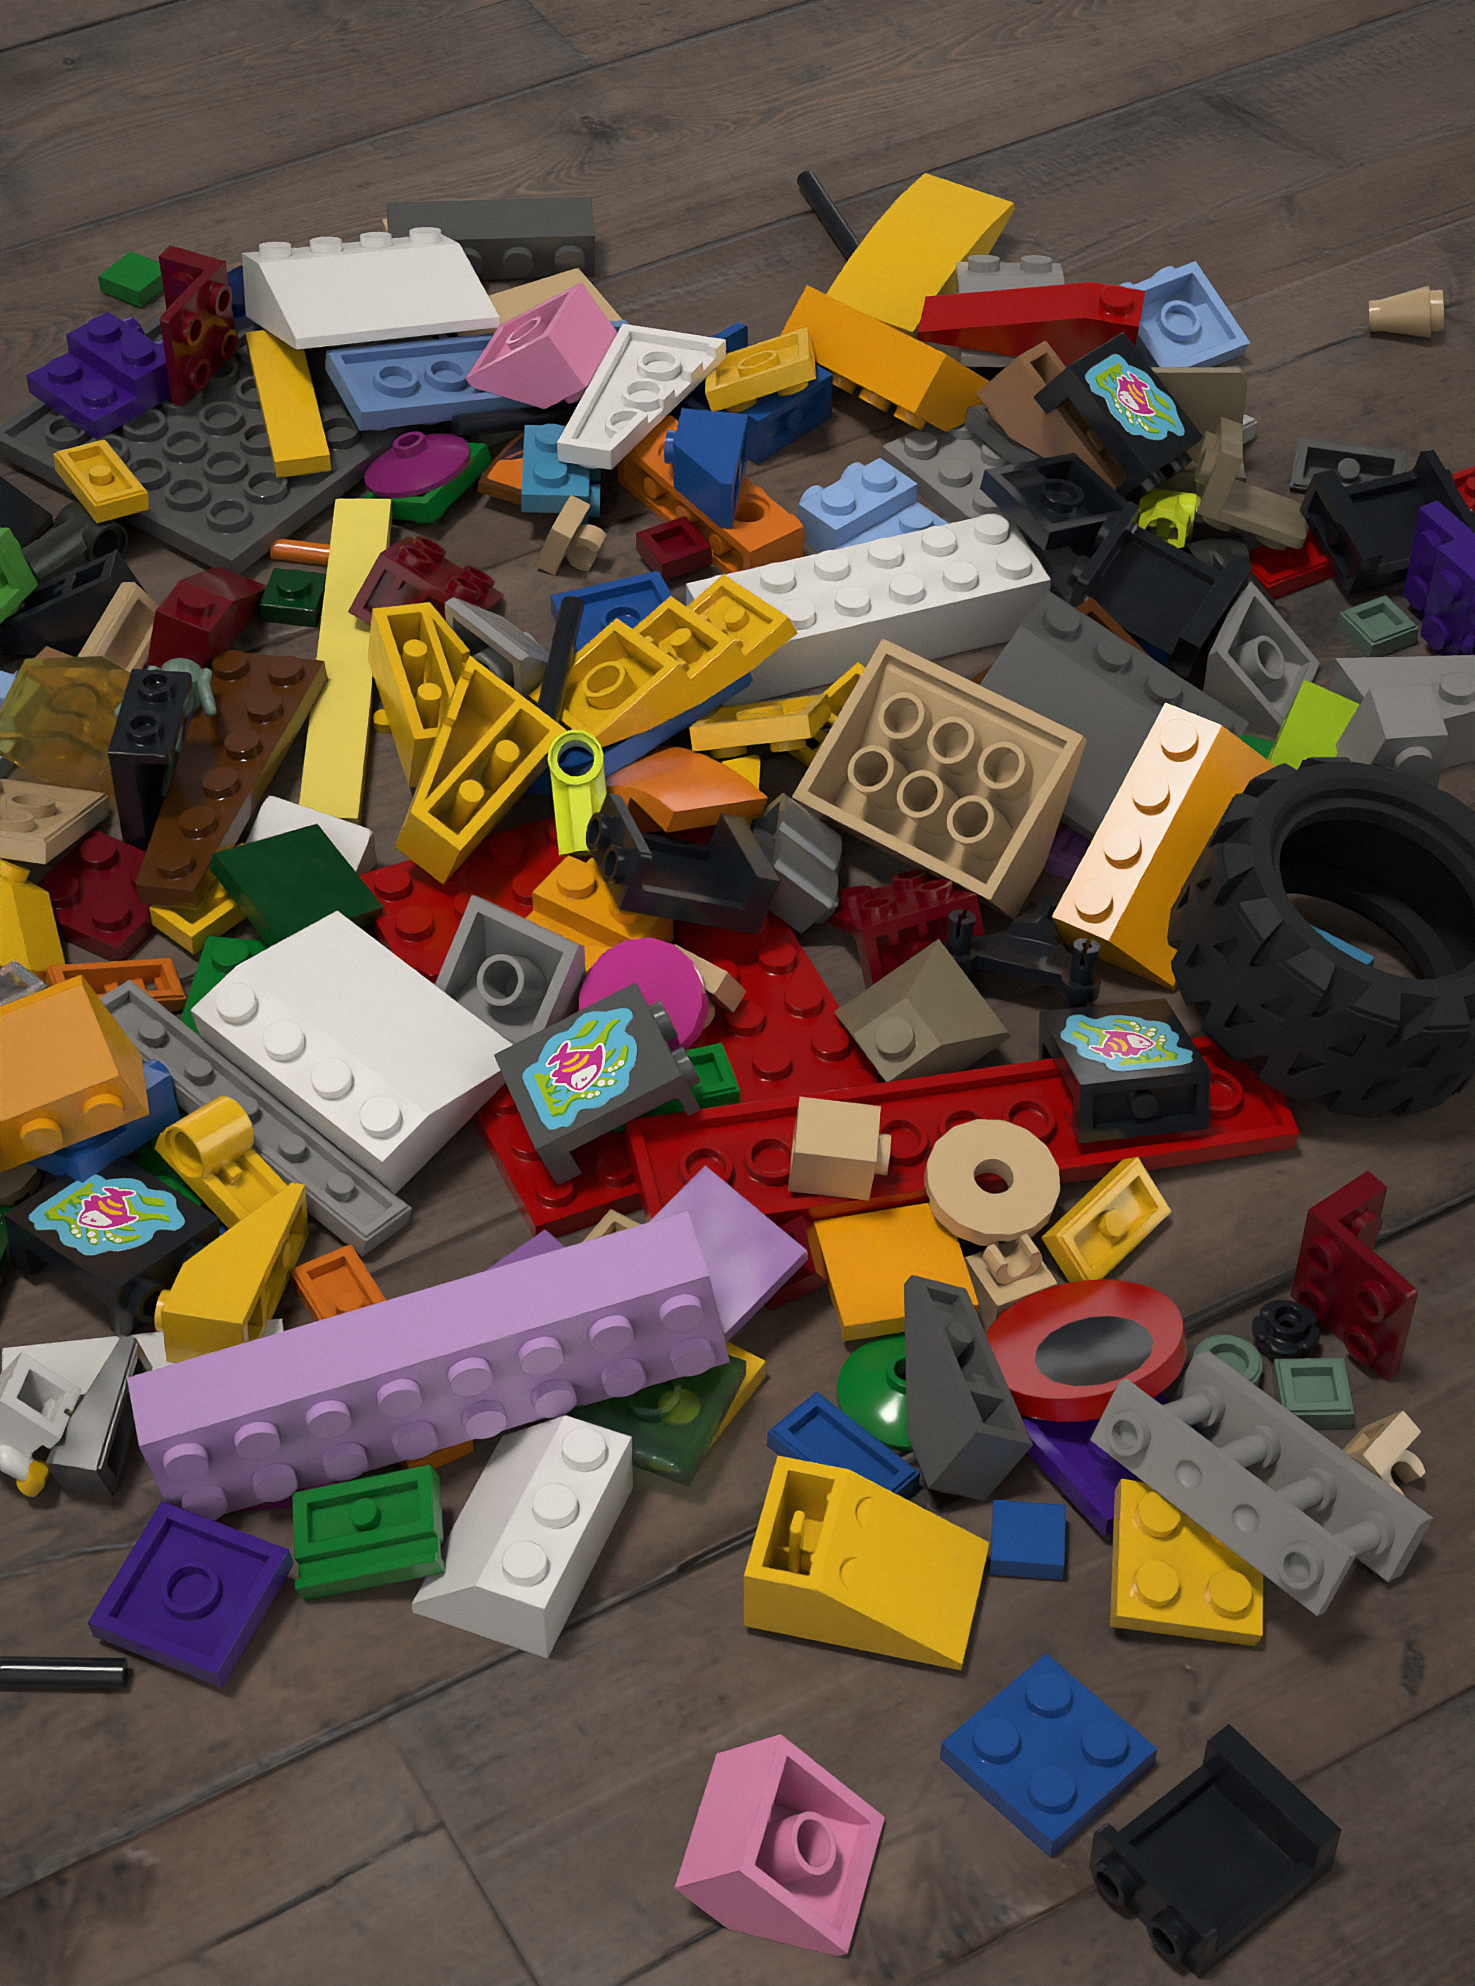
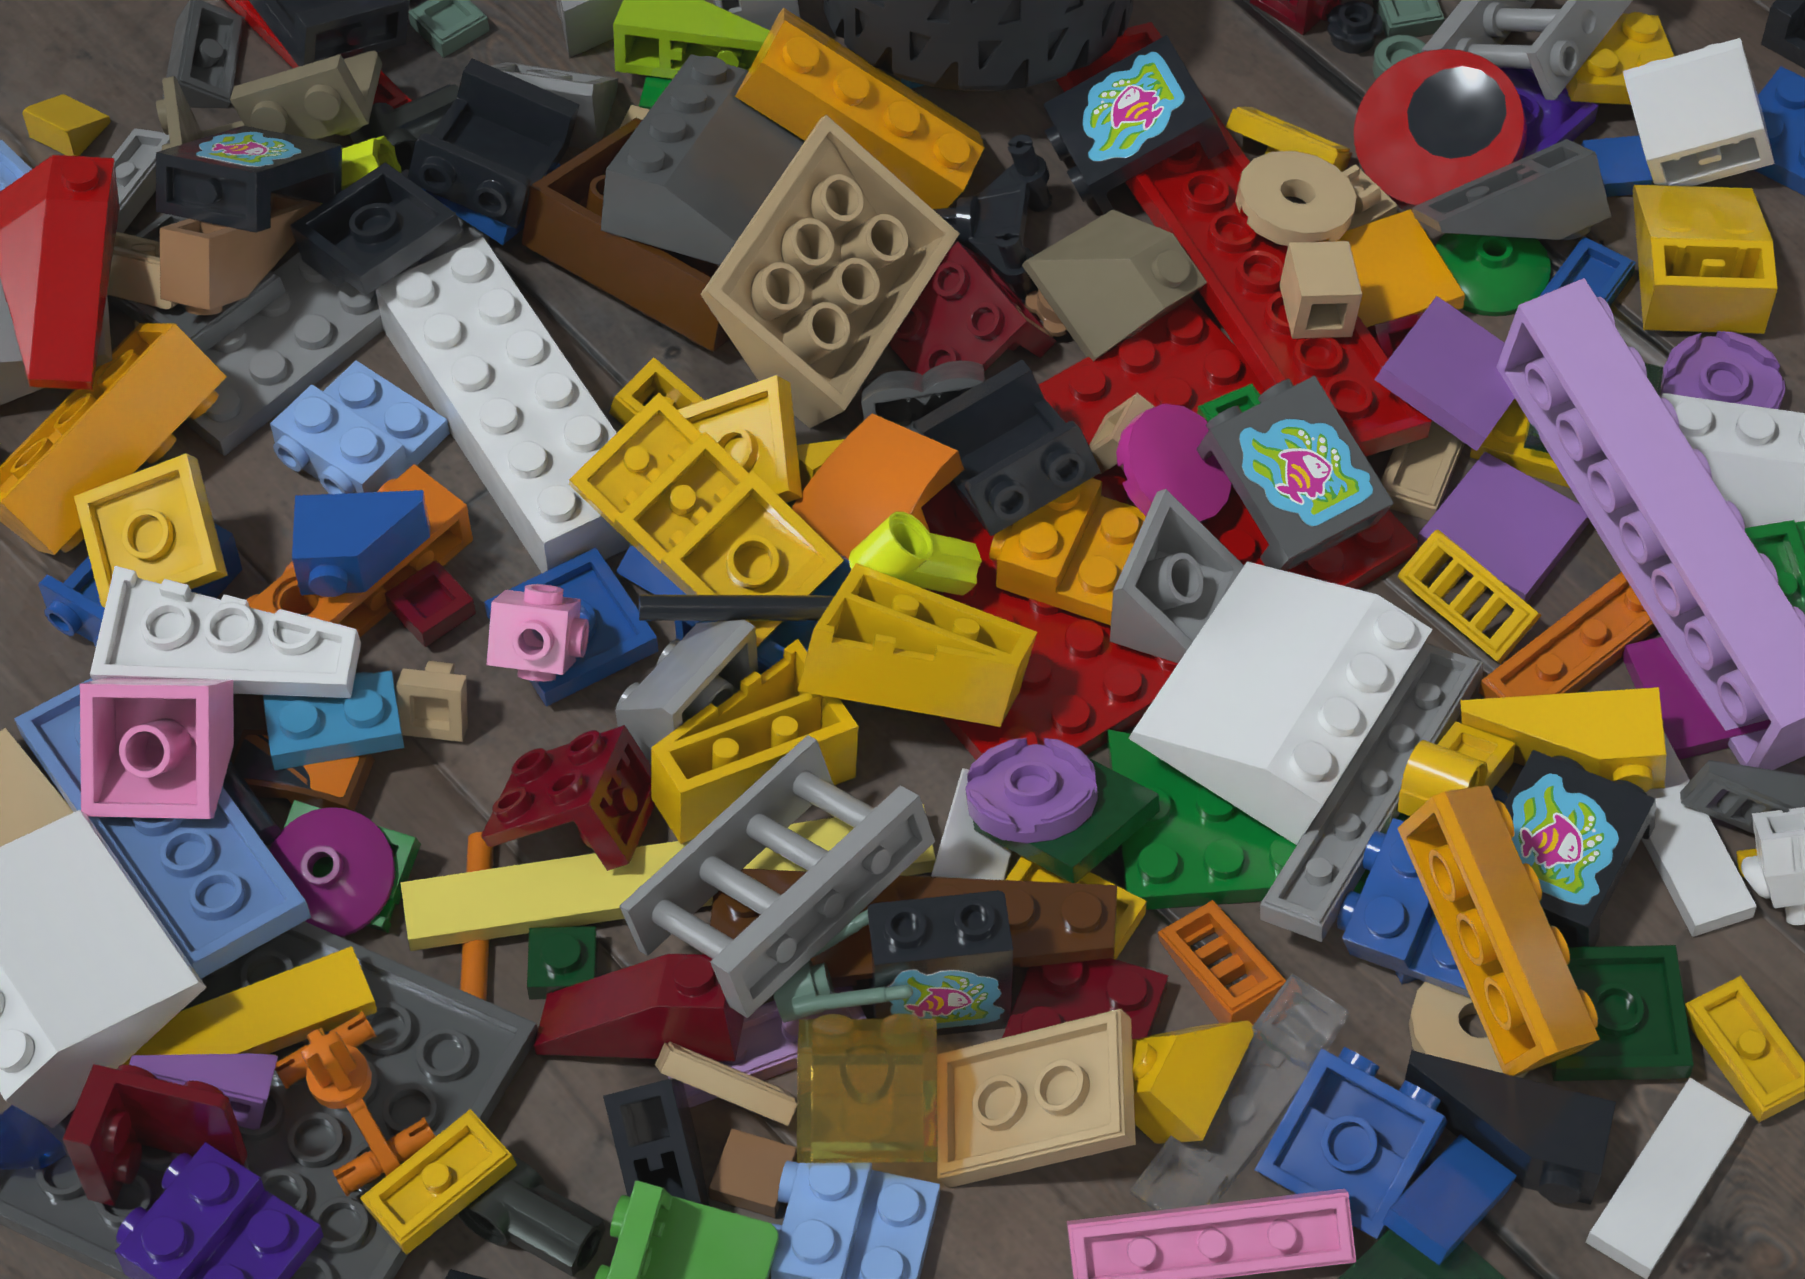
camera: 100 degrees left, 10 degrees up
none -> yellow slope [22,94,111,156]
none -> medium lavender slope [129,1053,278,1130]
none -> orange axle [275,1011,435,1197]
none -> bright pink brick [486,584,589,682]
none -> light grey fence [619,735,935,1018]
none -> medium lavender tile [965,738,1098,843]
none -> yellow slope [1397,530,1542,664]
none -> white slope [1623,38,1775,186]
none -> medium lavender tile [1660,331,1785,409]

